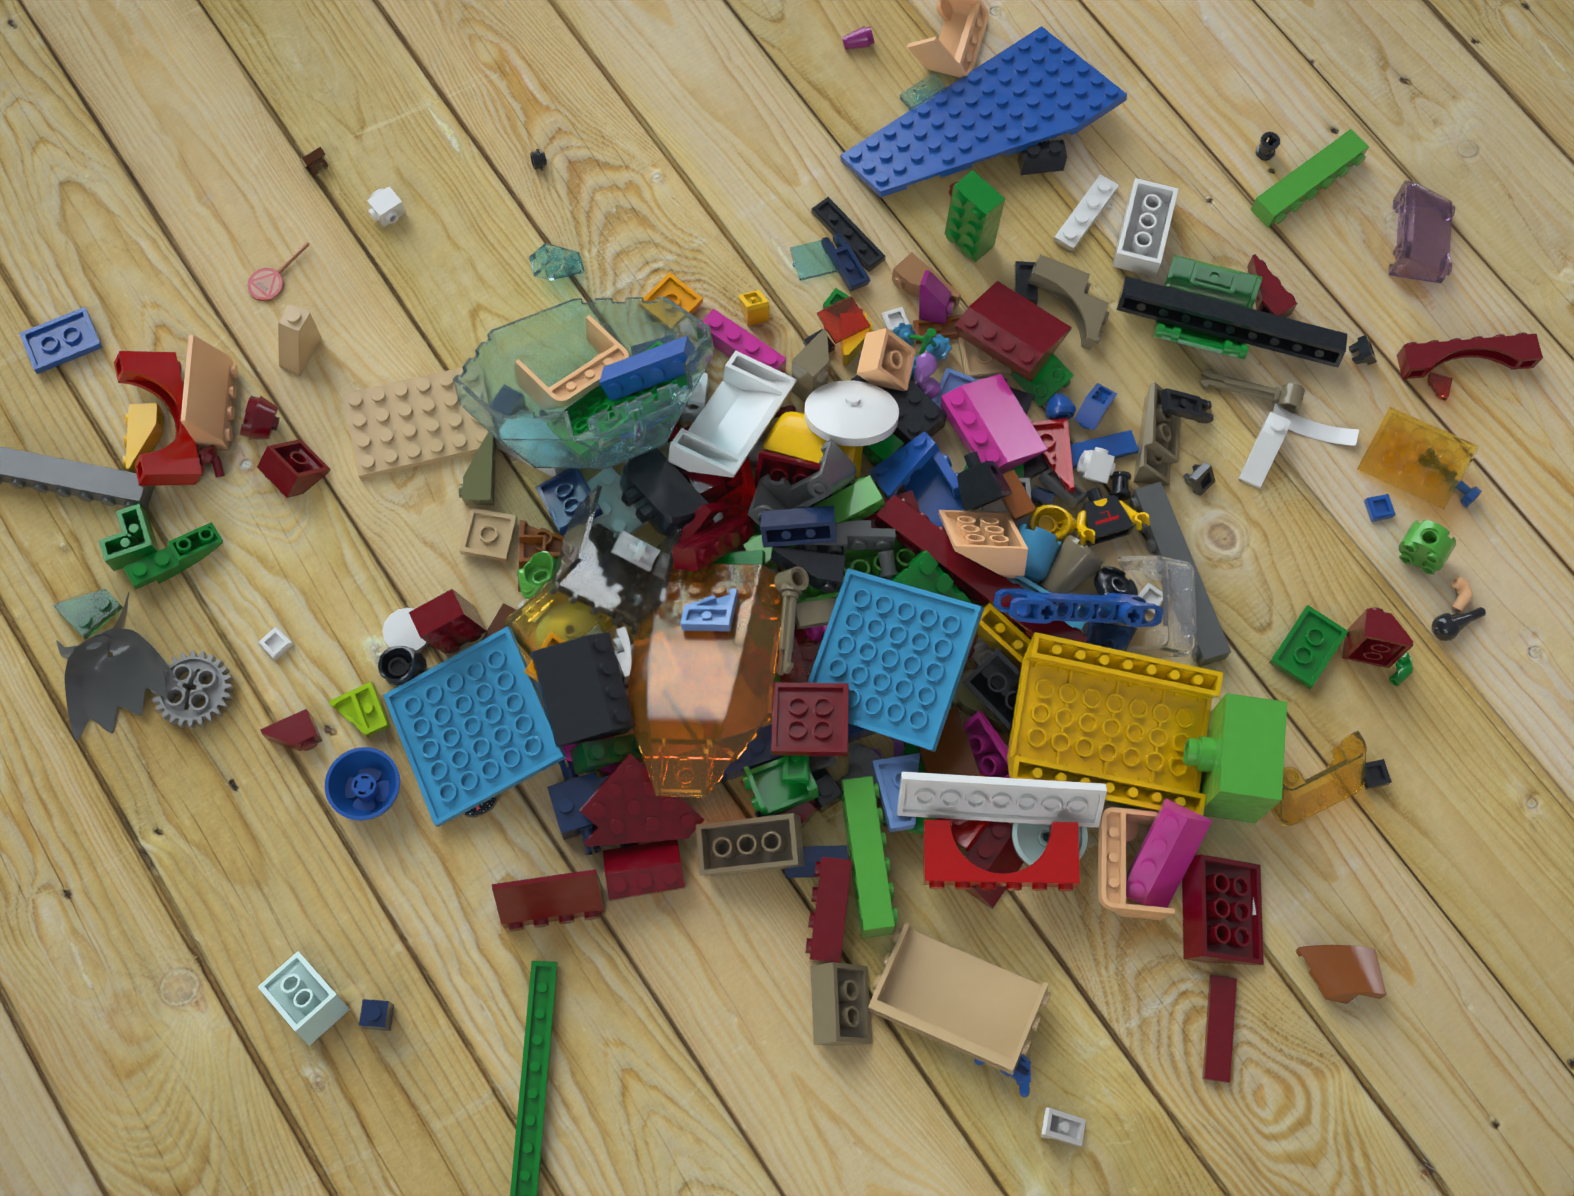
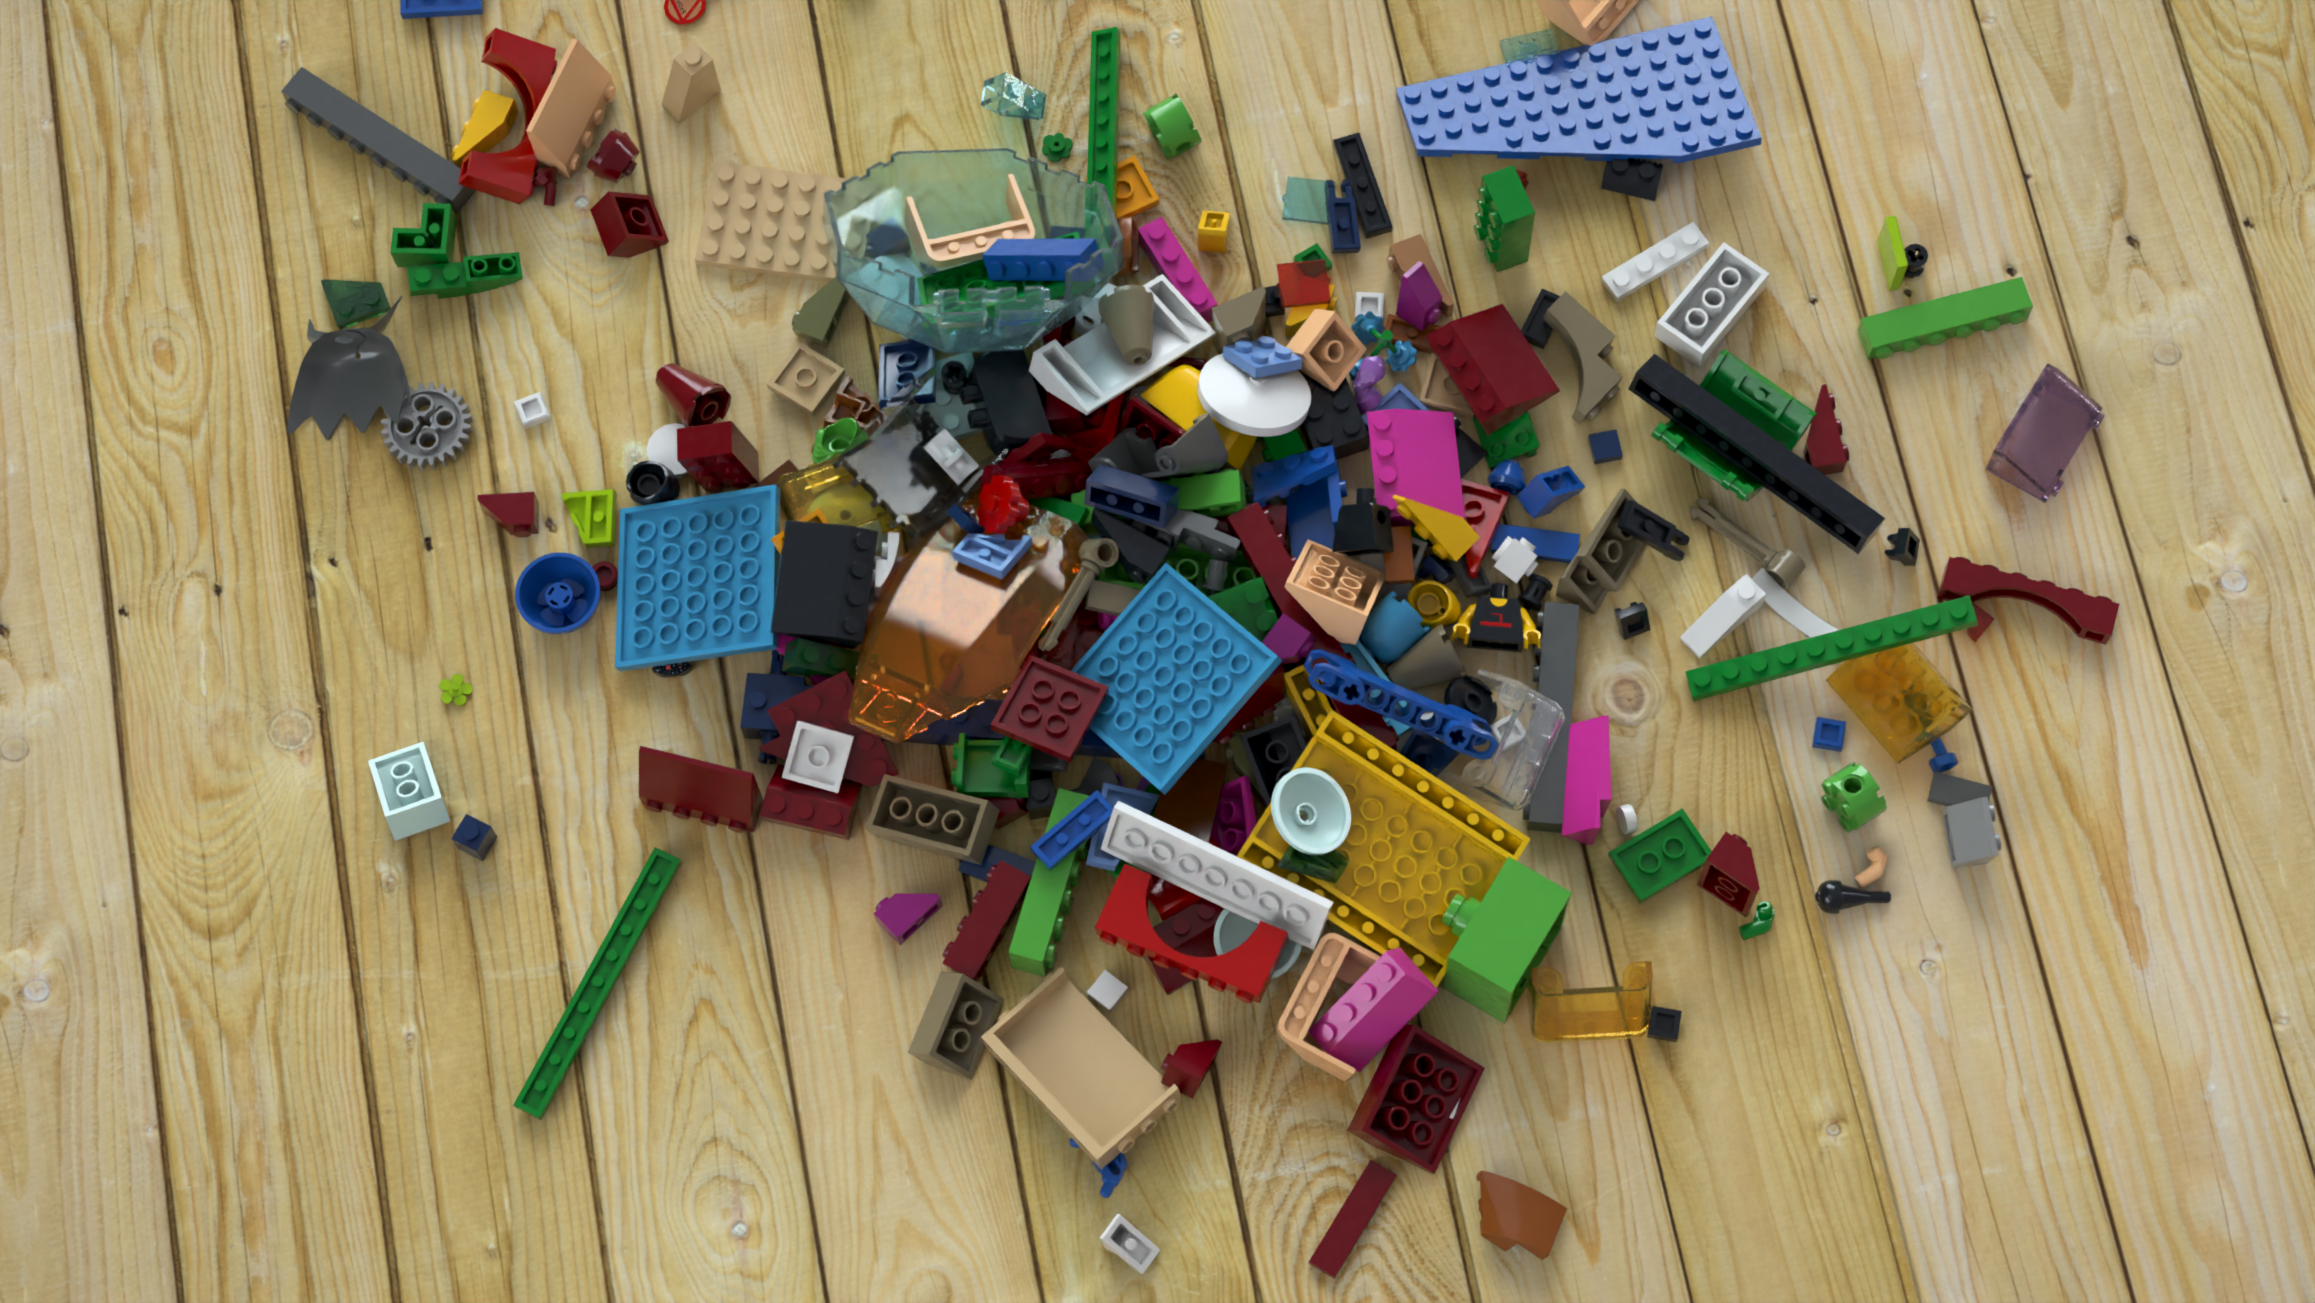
camera: 30 degrees right, 0 degrees up
none -> lime plant [439,674,472,706]
none -> dark red tile [592,561,618,591]
none -> dark red cone [656,363,731,427]
none -> white tile [782,721,854,793]
none -> magenta slope [874,893,943,945]
none -> black bush [941,361,968,395]
none -> dark blue tile [947,503,985,534]
none -> red plant [977,475,1029,534]
none -> blue plate [1030,790,1114,871]
none -> green plant [1042,133,1073,162]
none -> green plate [1085,27,1121,265]
none -> white tile [1087,970,1128,1012]
none -> dark tan cone [1098,284,1154,366]
none -> bright green brick [1143,94,1202,160]
none -> dark red slope [1161,1039,1222,1099]
none -> medium blue plate [1223,336,1303,378]
none -> magenta slope [1262,613,1316,665]
none -> light aqua dish [1271,767,1351,855]
none -> clear green wing [1277,845,1350,884]
none -> yellow slope [1392,495,1480,562]
none -> dark pink slope [1561,716,1612,845]
none -> dark blue tile [1588,430,1623,464]
none -> white tile [1616,804,1638,835]
none -> green plate [1685,595,1978,701]
none -> lime tile [1877,215,1908,291]
none -> dark grey tile [1927,771,1992,806]
none -> light grey slope [1941,797,2001,869]

